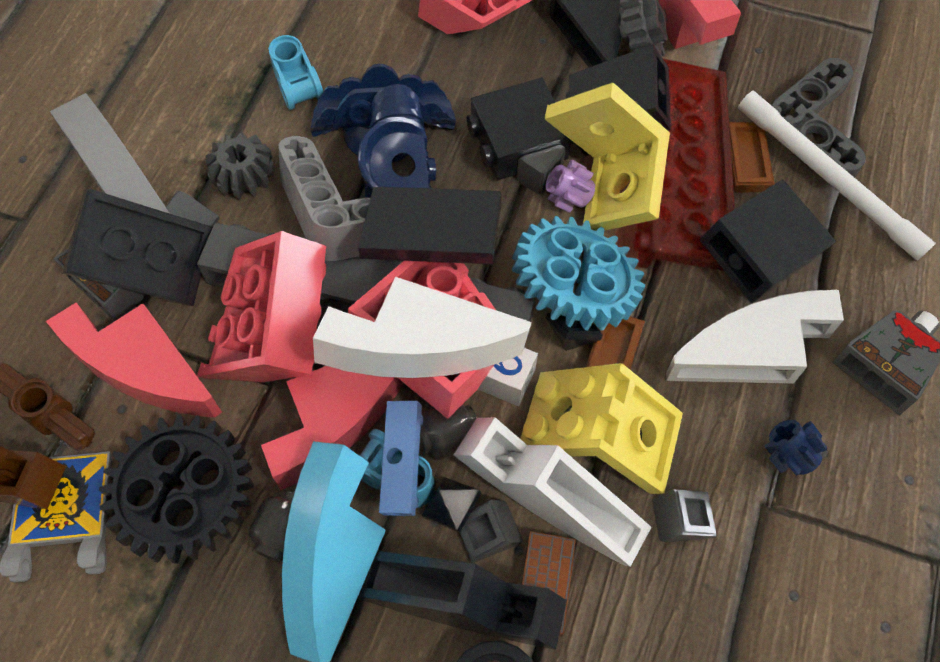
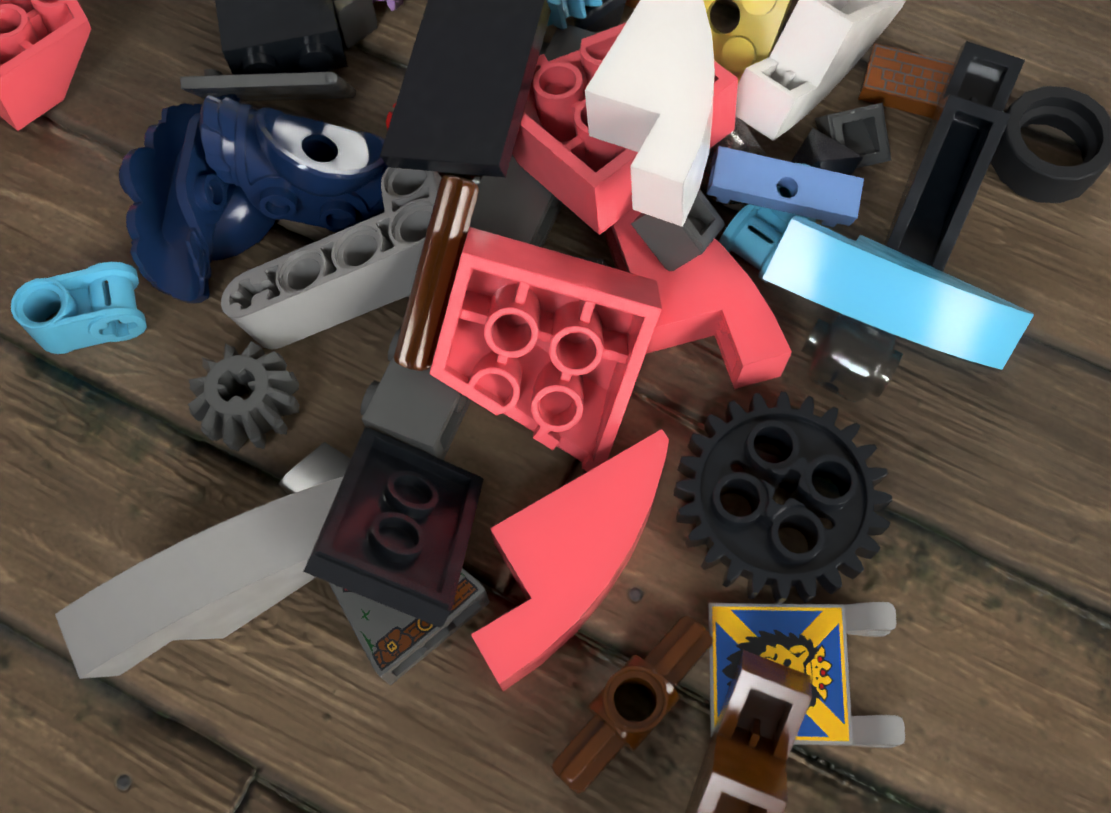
camera: 80 degrees left, 5 degrees up
none -> dark grey container [180,69,357,102]
none -> reddish brown axle [394,175,479,371]
none -> dark grey slope [631,189,725,271]

